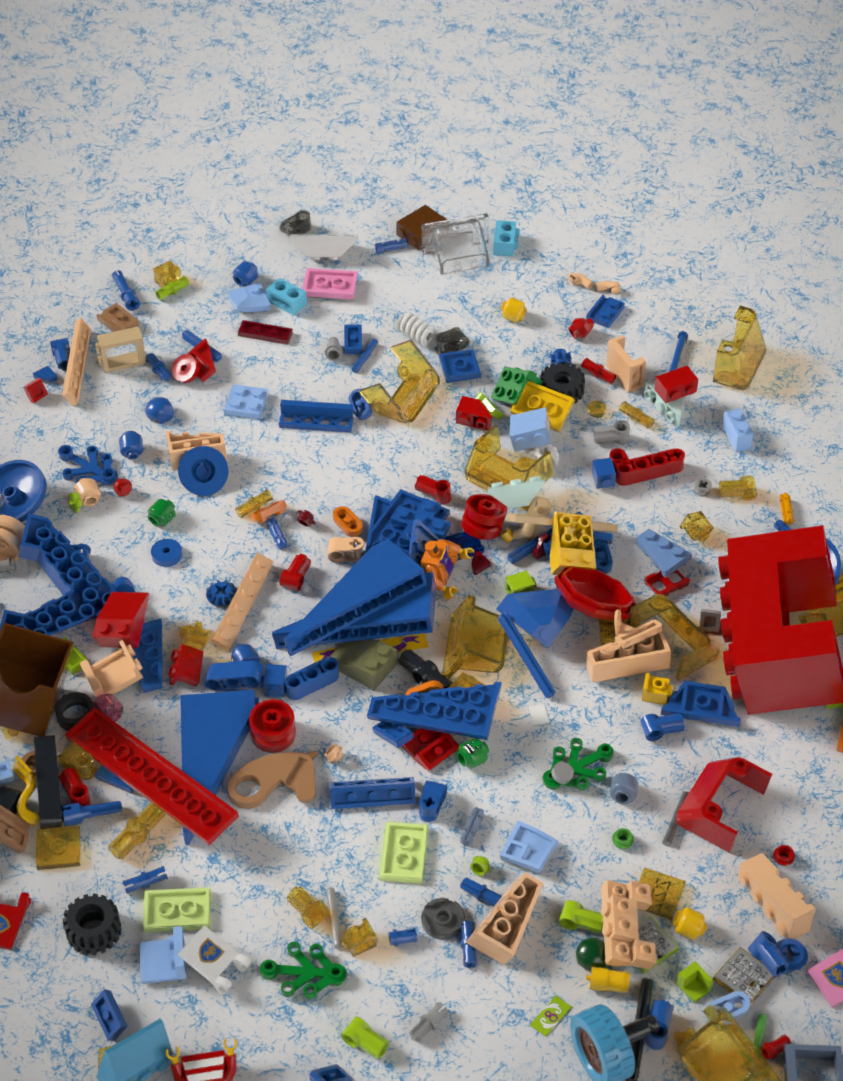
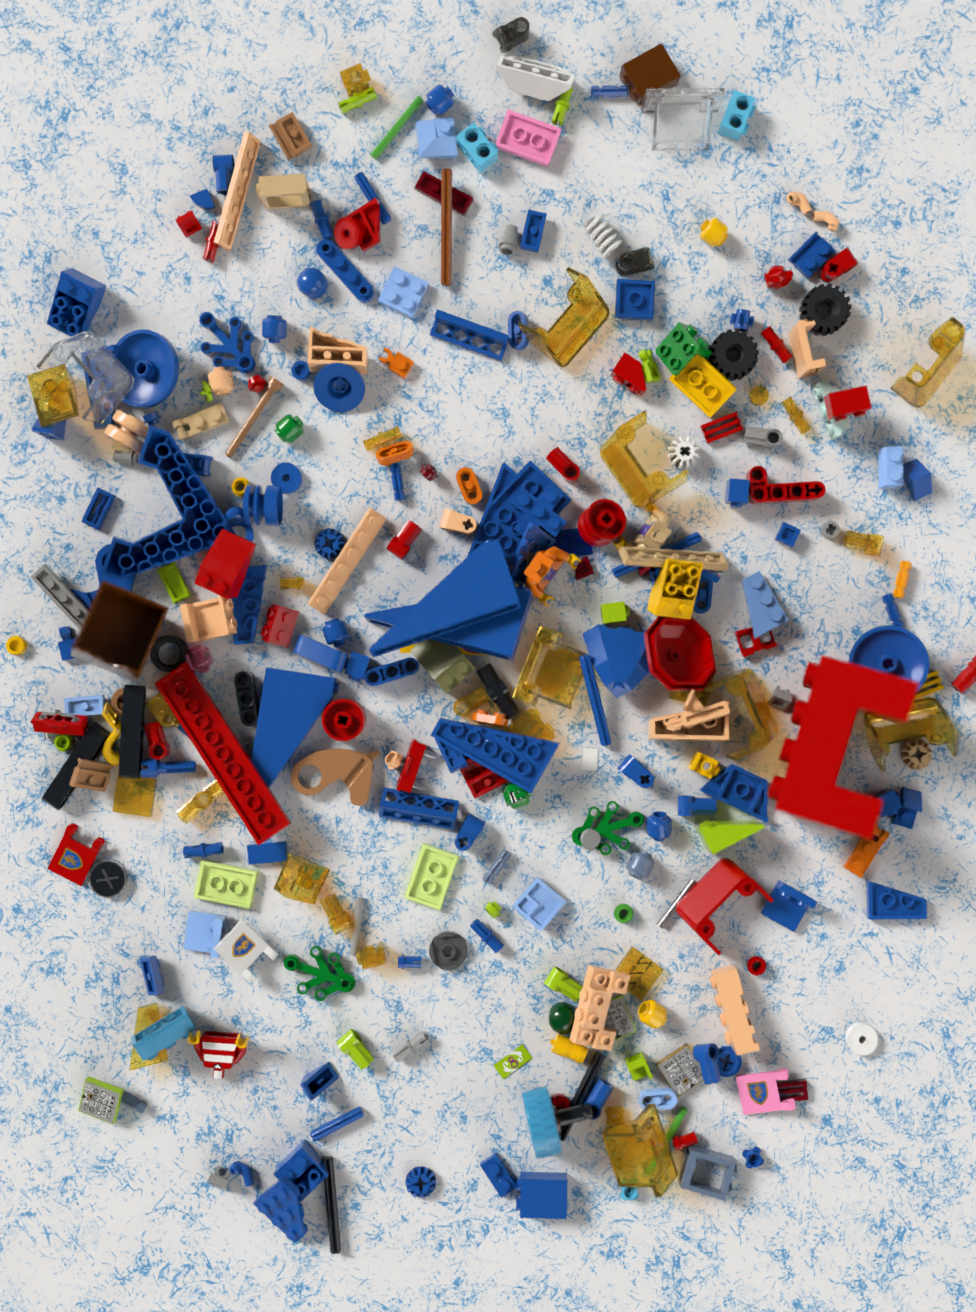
camera: 15 degrees right, 40 degrees up
black tyre [63,893,122,956] -> none
blue pin [112,270,140,311] -> none
clear yellow brick [184,624,211,650] -> none
blue piece [352,339,378,373] -> none
blue pin [460,921,478,968] -> none
light nougat wedge [466,872,544,964] -> none
light aqua slope [487,476,546,508] -> none
light blue brick [510,407,550,452] -> none
blue bar [669,331,688,372] -> none
clear yellow brick [679,511,714,542] -> none
none -> black tile [88,859,128,898]
none -> tan plate [172,403,230,441]
none -> red pin [202,221,220,263]
none -> medium nougat piece [226,376,284,458]
none -> yellow plate [231,477,251,497]
none -> black beam [234,671,259,726]
none -> blue wheel [243,485,283,526]
none -> blue tile [247,841,288,865]
none -> clear yellow slope [273,853,330,904]
none -> blue tile [291,361,311,381]
none -> blue plate [316,239,374,303]
none -> bright green bar [370,96,424,160]
none -> orange plate [378,348,414,379]
none -> red piece [396,739,436,793]
none -> dark orange axle [441,168,452,286]
none -> clear yellow piece [453,686,491,716]
none -> lime pin [551,86,573,126]
none -> blue piece [617,754,654,788]
none -> blue head [647,811,672,841]
none -> lime slope [696,820,765,855]
none -> red tile [700,412,743,444]
none -> blue bracket [761,879,817,932]
none -> blue plate [774,522,801,548]
none -> black tyre [799,283,851,336]
none -> red piece [819,247,859,283]
none -> blue slope [902,458,932,501]

